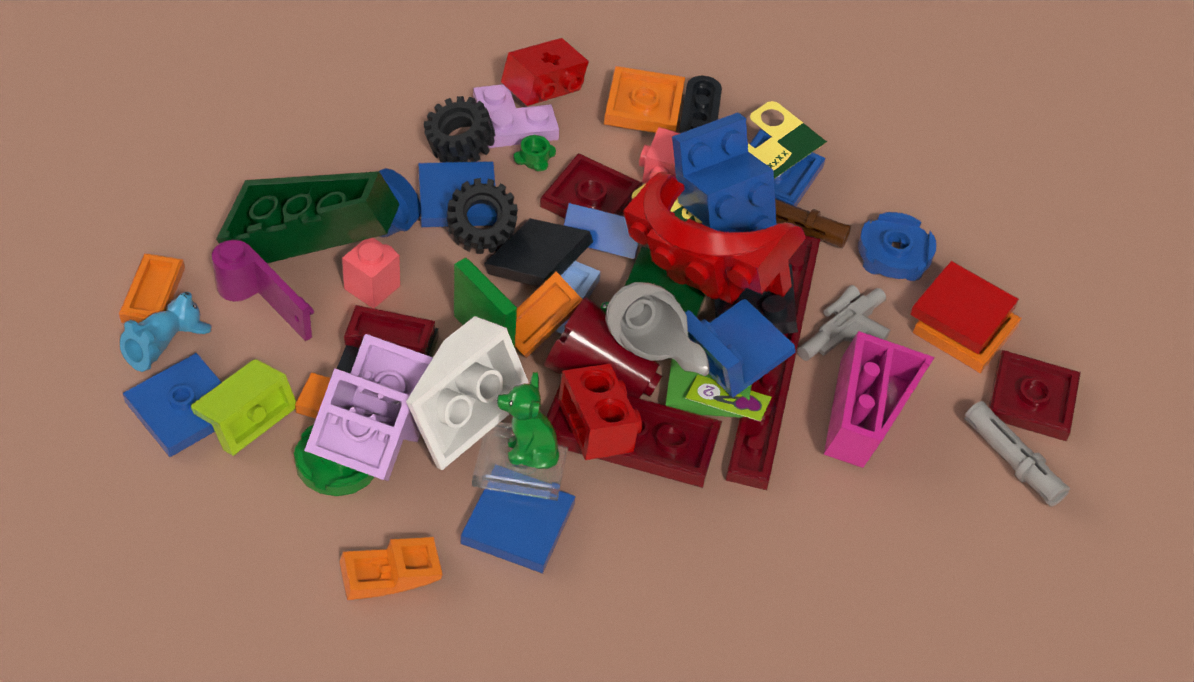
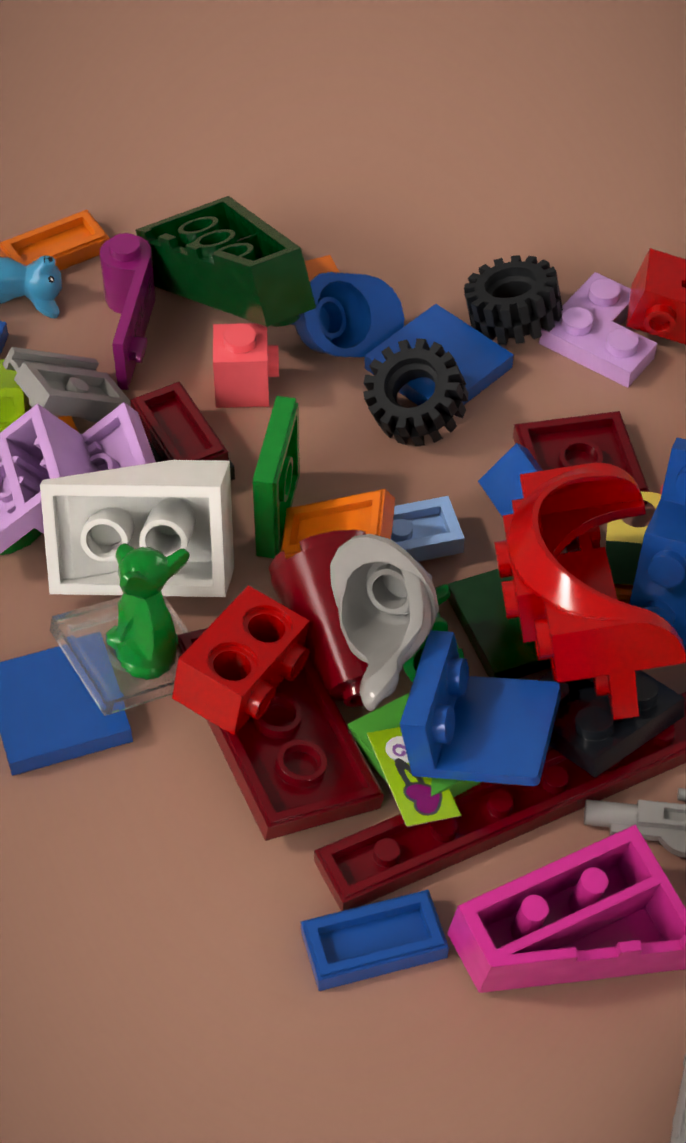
camera: 55 degrees right, 0 degrees up
black tile [484,218,593,287] -> none
green plate [514,135,556,171] -> none
none -> light grey plate [2,347,131,422]
none -> blue tile [301,889,449,991]

